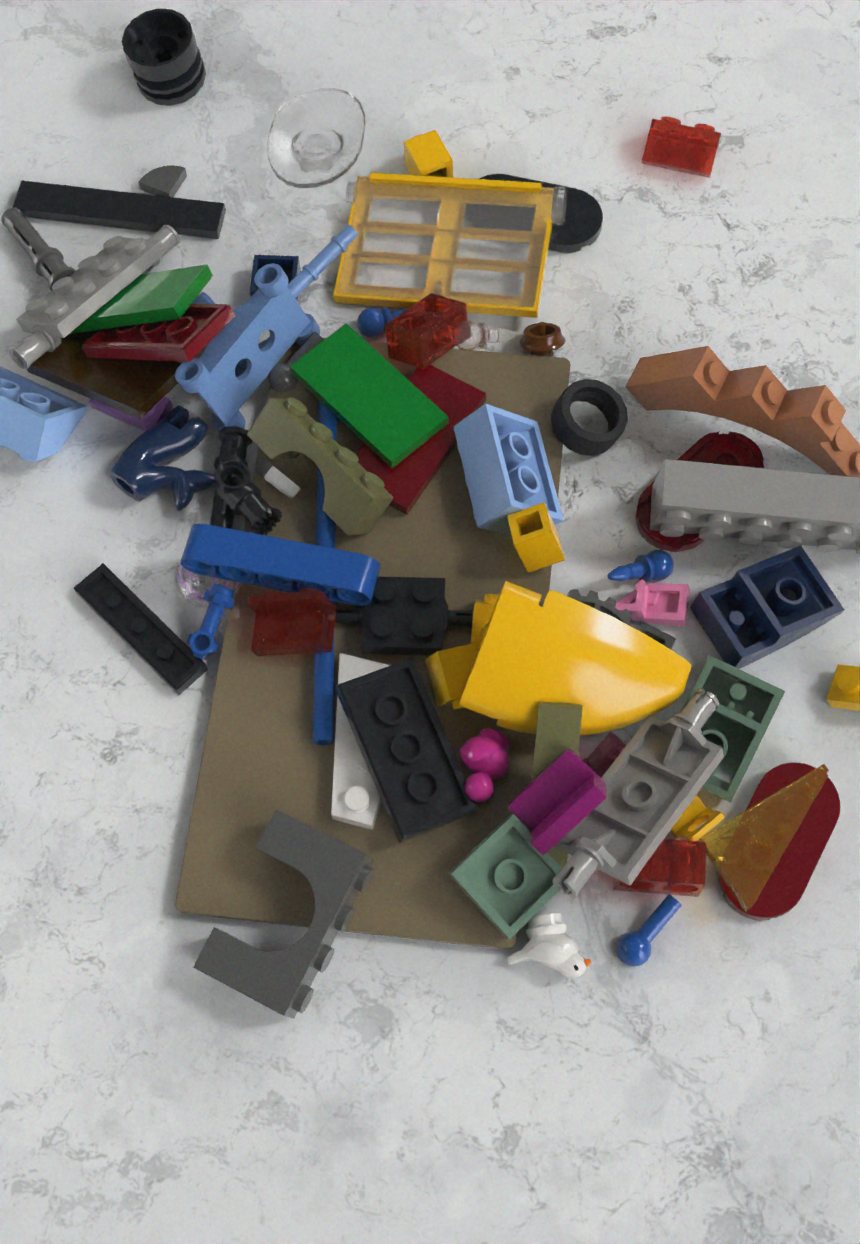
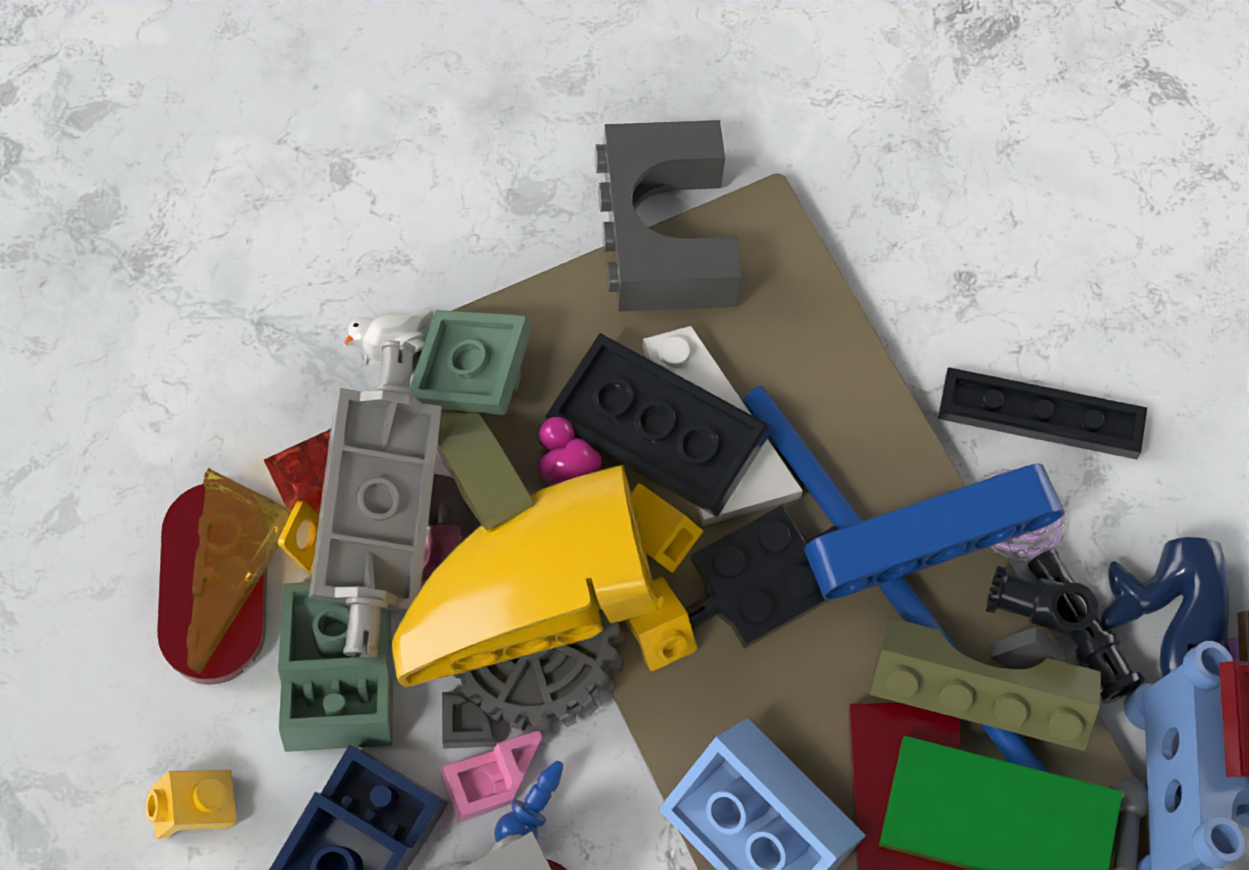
camera: 145 degrees right, 0 degrees up
blue bar [187,583,235,660] -> none
clear red bracket [247,588,337,656] -> none
yellow brick [507,502,565,573] -> none
magenta panel [509,749,607,856] -> none
blue bar [617,894,682,966] -> none

